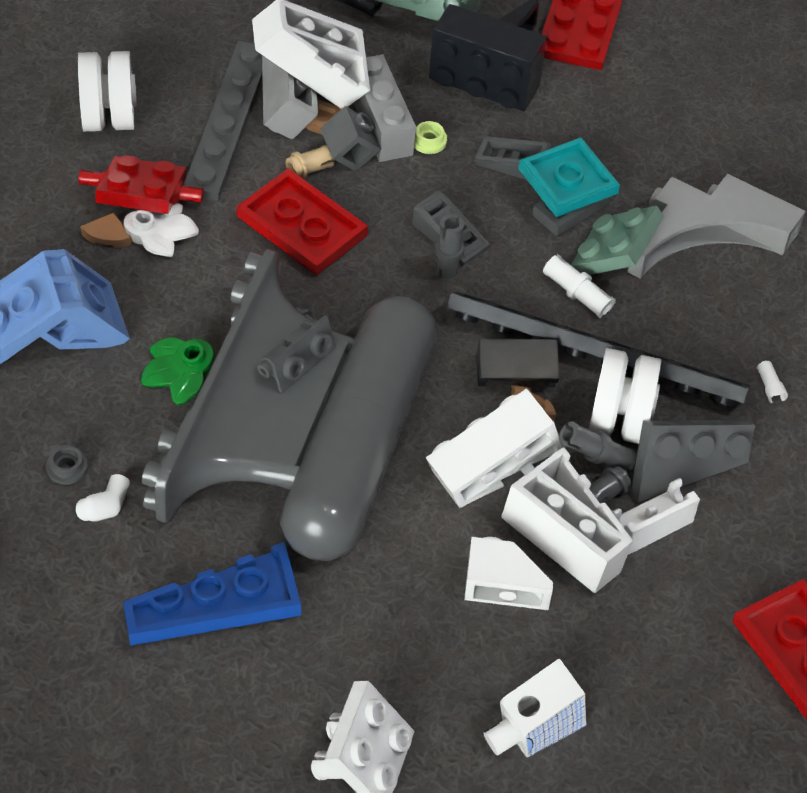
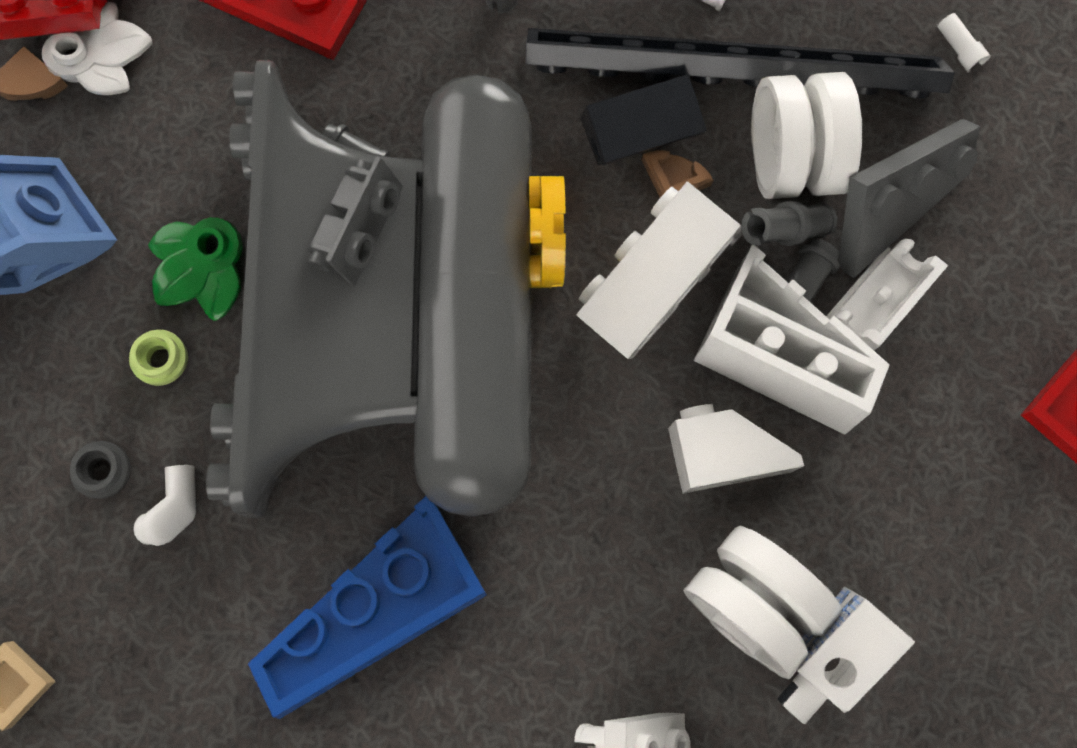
camera: 20 degrees left, 25 degrees up
none -> yellowish green plate [129,329,188,386]
none -> yellow plate [529,176,566,288]
none -> white wheel [683,526,842,679]

